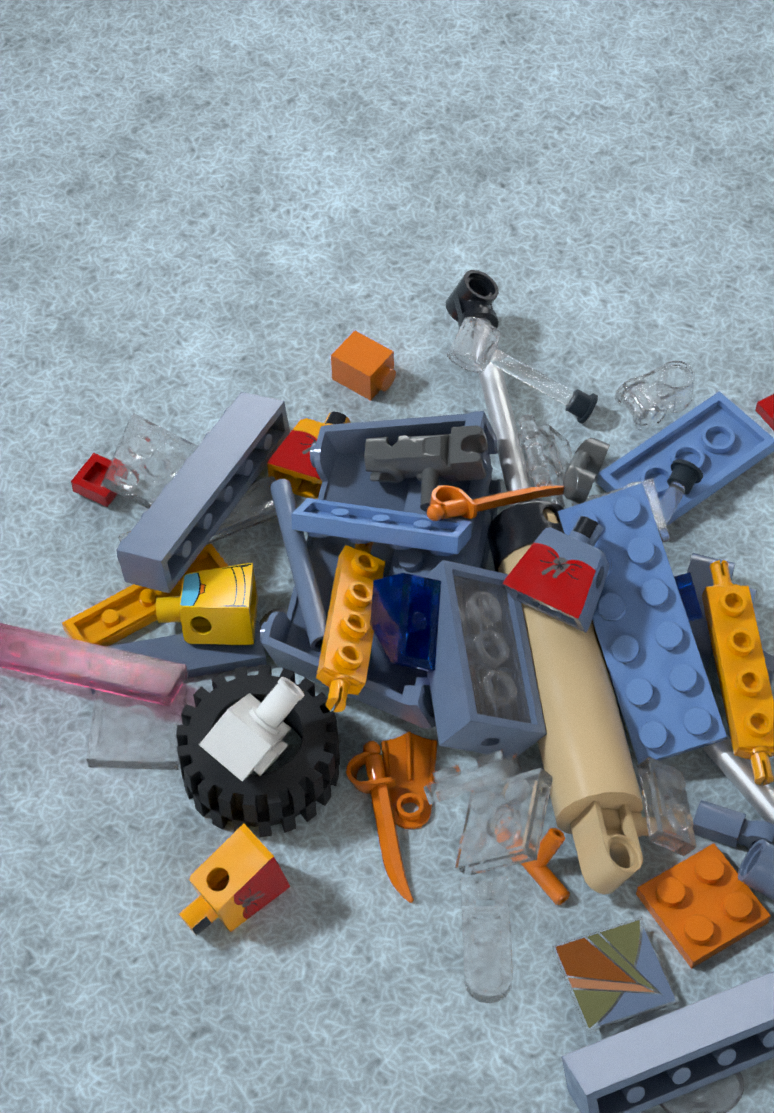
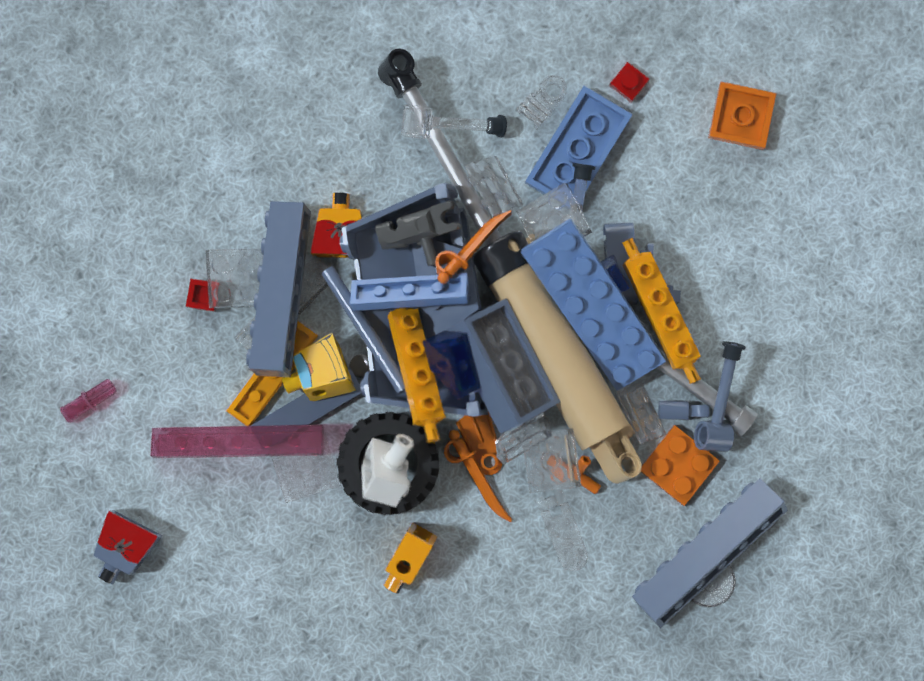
camera: 25 degrees left, 30 degrees up
orange brick [331,331,396,401] -> none
torso [503,516,610,633] -> none
tile [551,917,679,1038] -> none
dark grey bar [563,438,610,504] -> none

